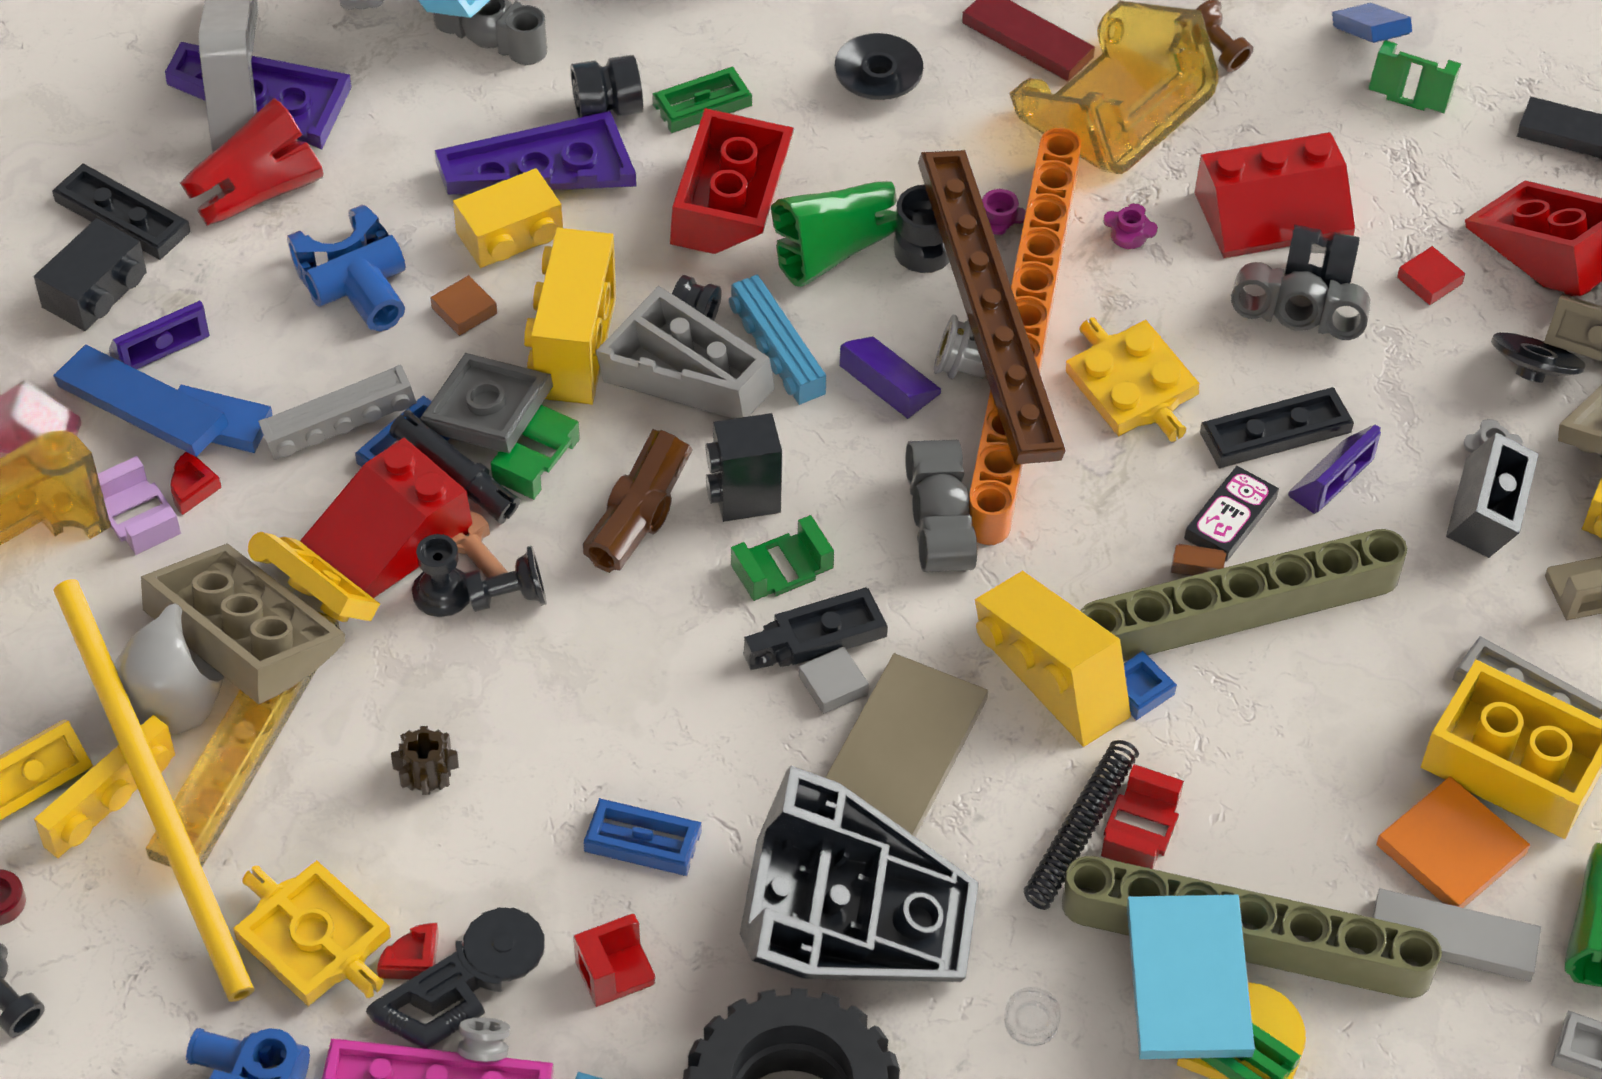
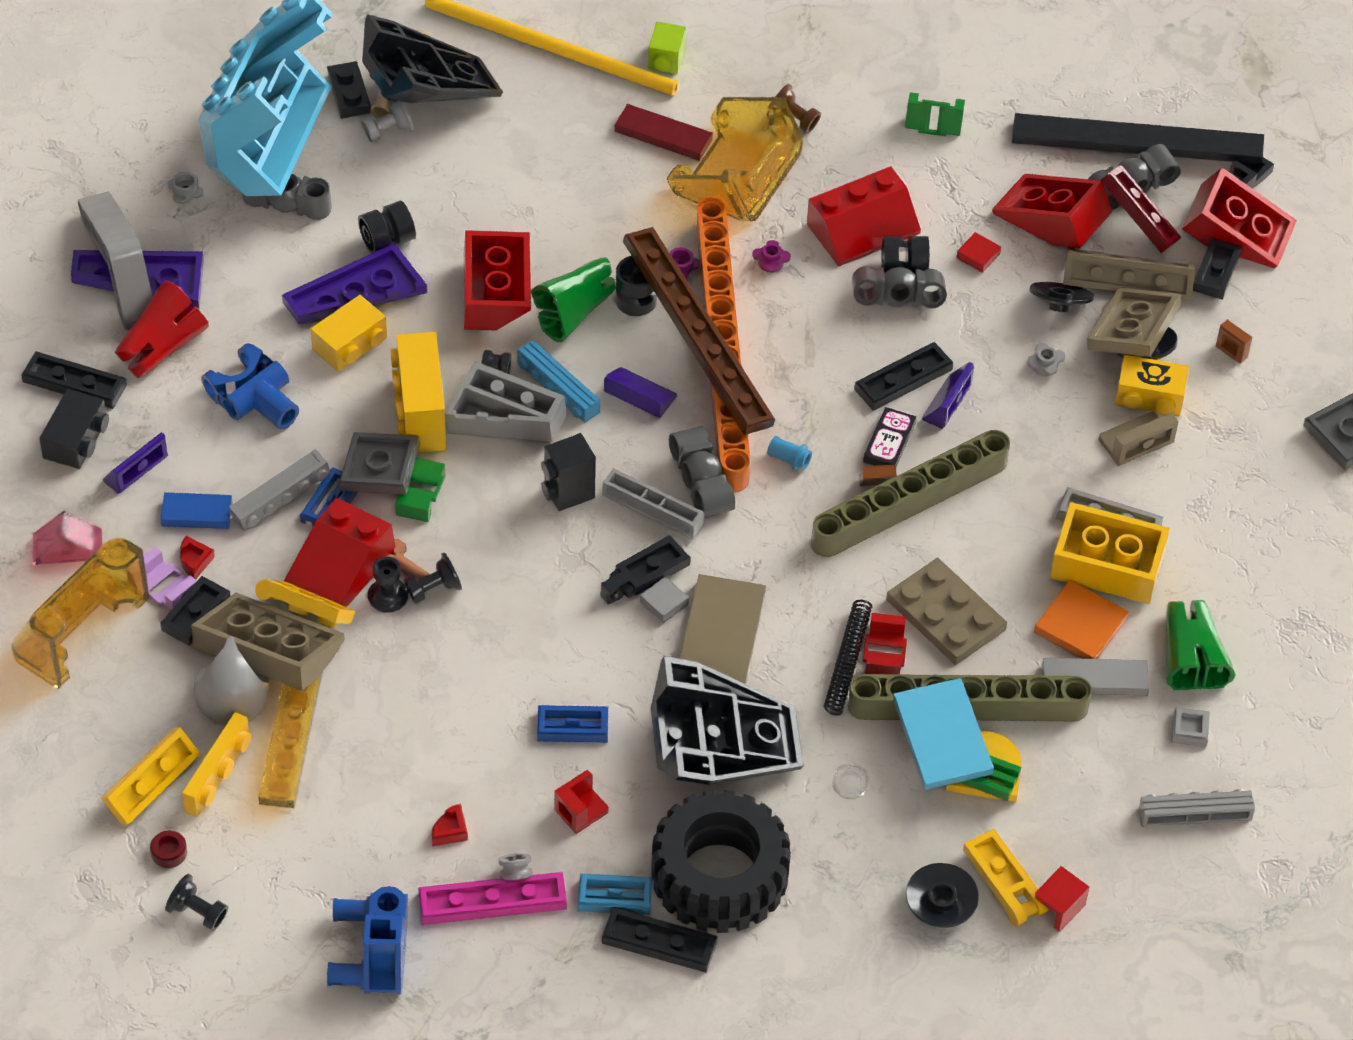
camera: 15 degrees left, 0 degrees up
blue tile [53,344,229,457] -> none
yellow piece [53,579,254,1002] -> none
yellow plate [233,860,391,1007] -> none
black piece [366,907,545,1049] -> none
black pin [389,410,520,524] -> none
dark brown gear [391,726,459,795] -> none
dark orange tile [430,275,498,336] -> none
reddish brown piece [583,429,693,573] -> none
green tile [652,66,752,134] -> none
green piece [731,515,834,601] -> none
black dish [835,33,923,100] -> none
light grey piece [934,315,986,379] -> none
yellow wedge [975,570,1131,747] -> none
yellow plate [1066,317,1200,442] -> none
blue tile [1124,651,1177,720] -> none
blue tile [1332,2,1412,43] -> none
black brick [1446,432,1539,558] -> none
none -> black plate [160,576,230,646]
none -> light grey piece [602,468,704,539]
none -> dark azure pin [767,436,812,470]
none -> dark tan plate [886,557,1007,665]

